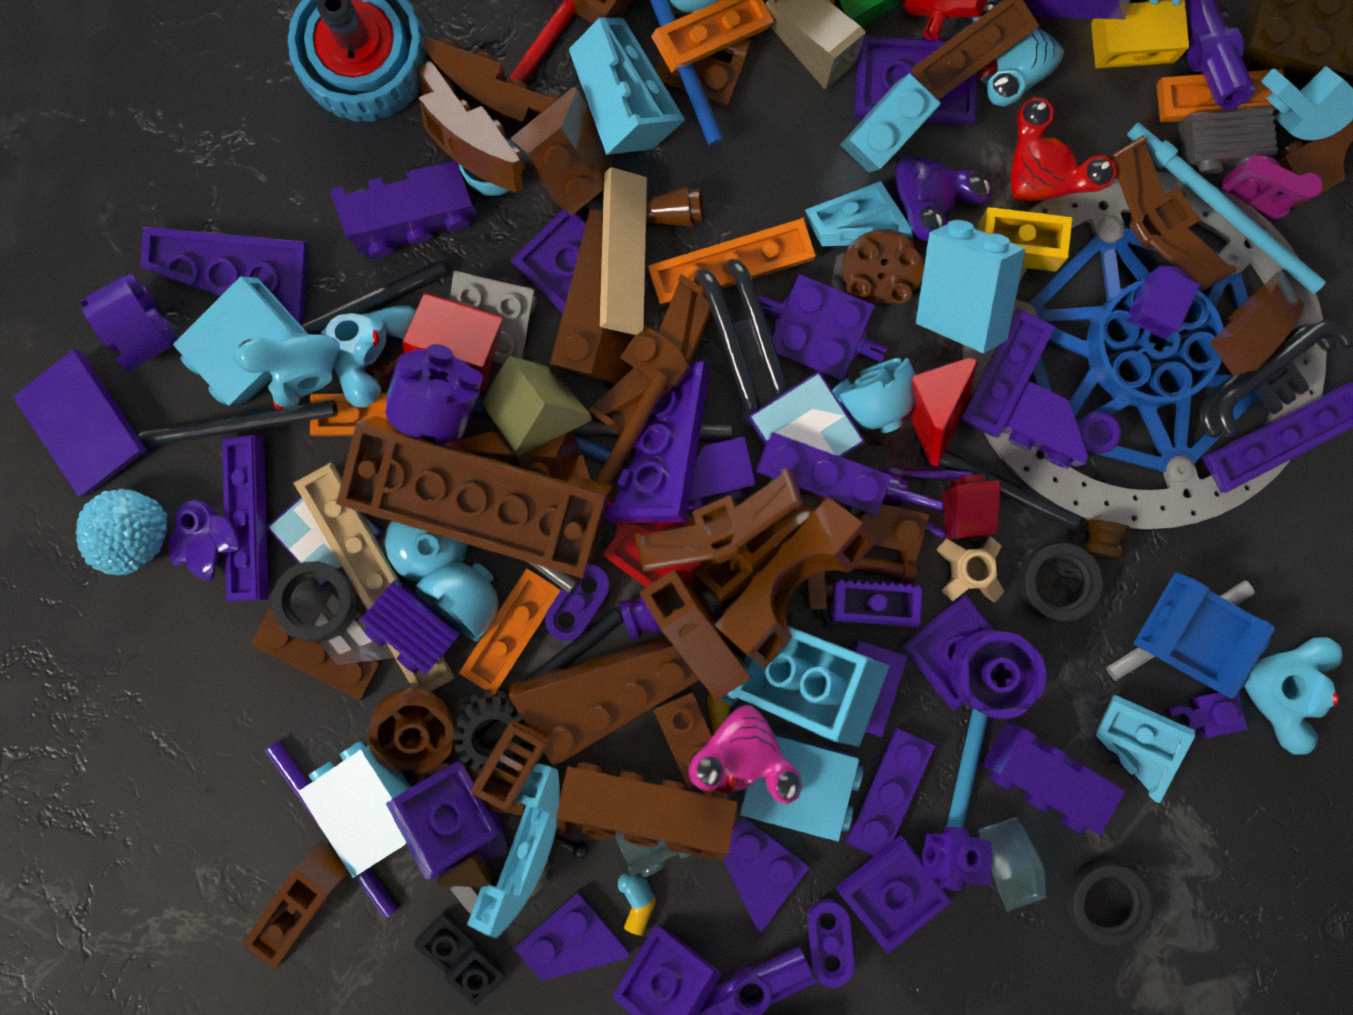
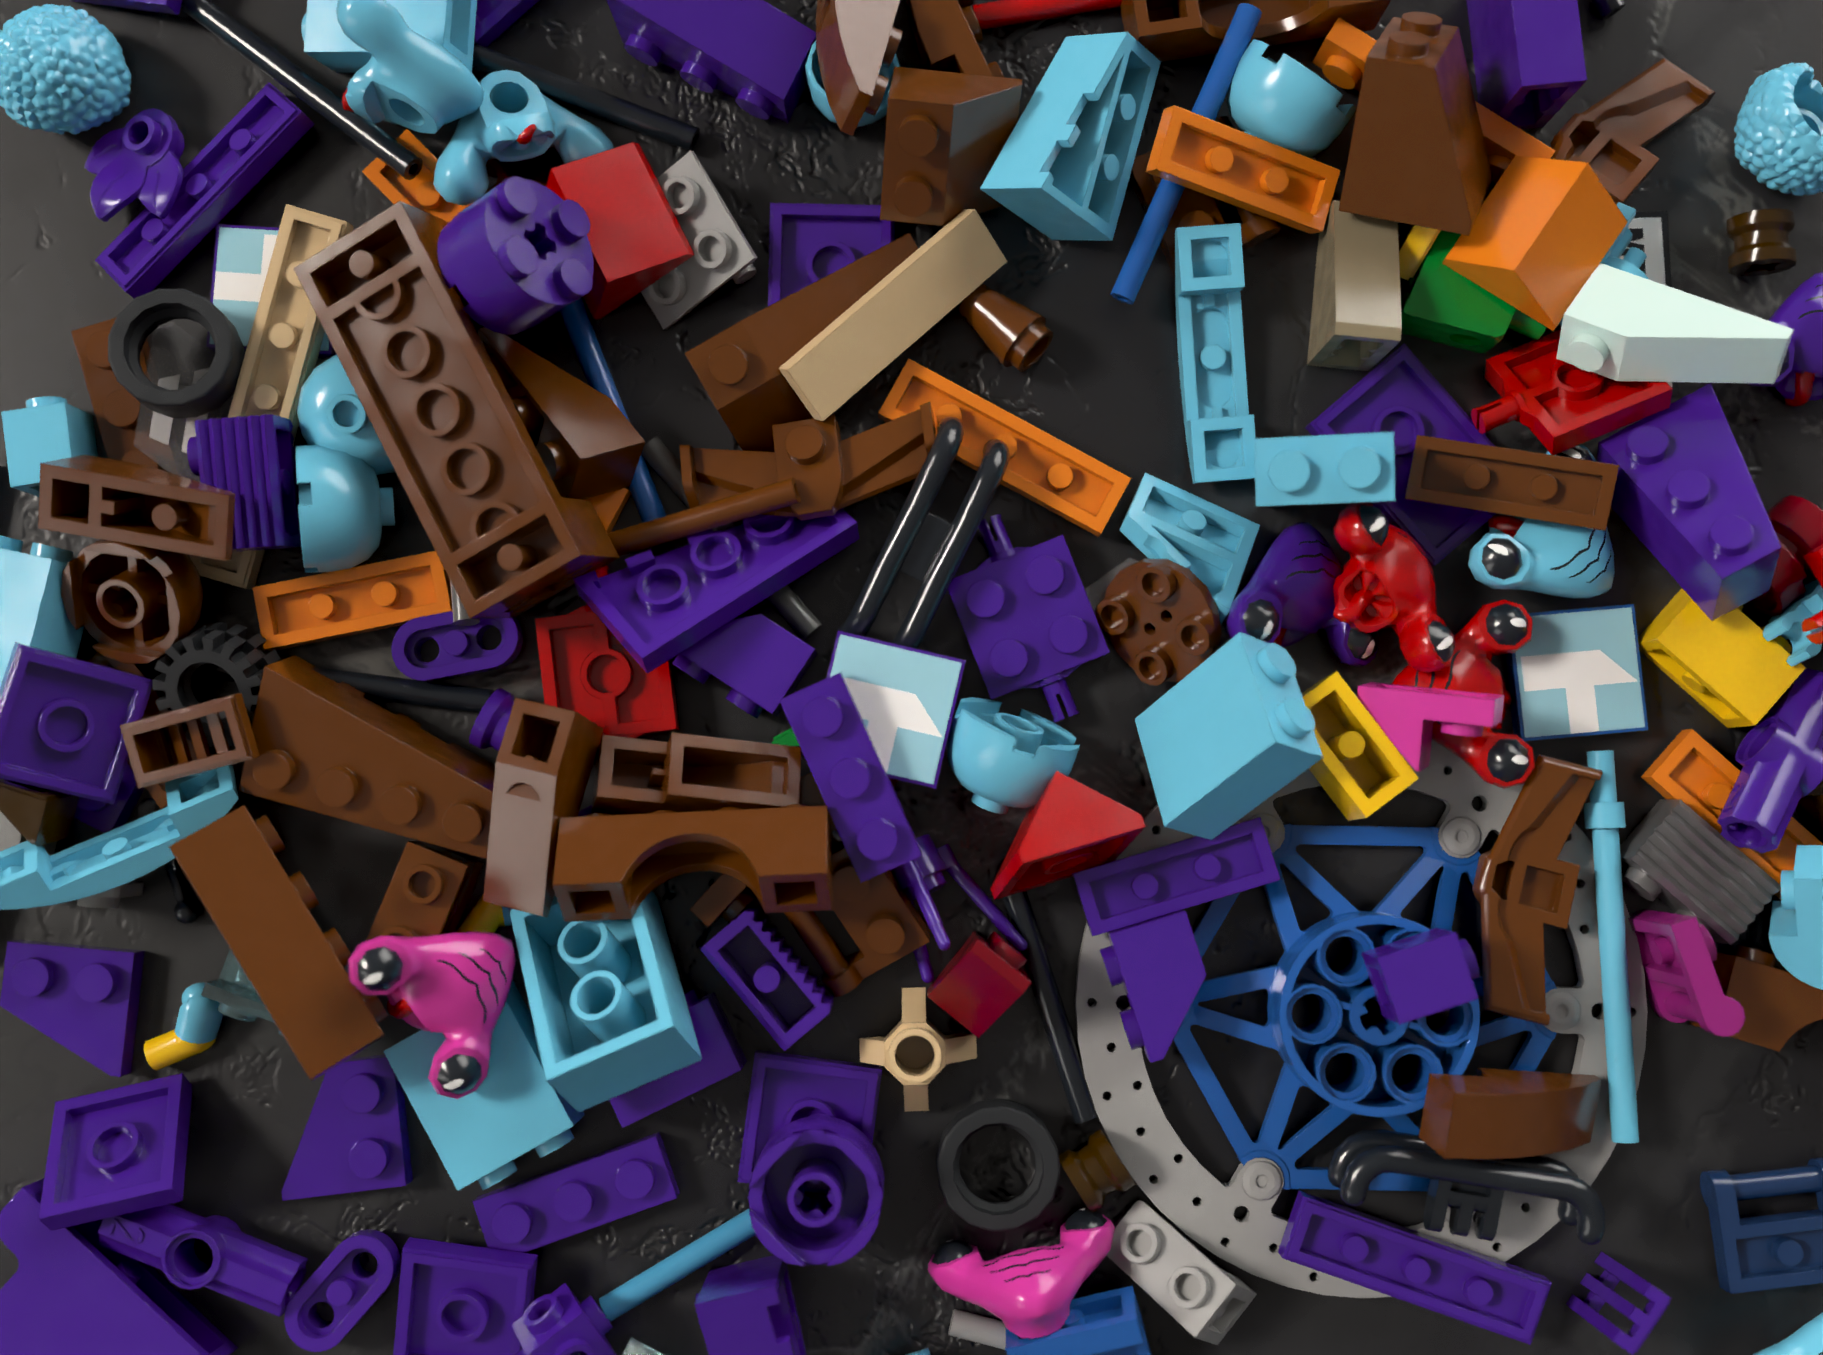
camera: 45 degrees right, 0 degrees up
olive slope [481,356,591,457] -> none
reddish brown plate [634,468,804,571] -> none
dark purple tile [1078,412,1121,454] -> none
none -> medium azure brick [1,396,98,497]
none -> reddish brown slope [38,455,236,561]
none -> dark pink head [928,1208,1115,1339]
none -> light grey bracket [1107,1200,1257,1345]
none -> medium azure slope [1175,223,1256,484]
none -> red head [1333,502,1456,673]
none -> dark pink slope [1357,682,1504,772]
none -> tile [1505,604,1648,741]

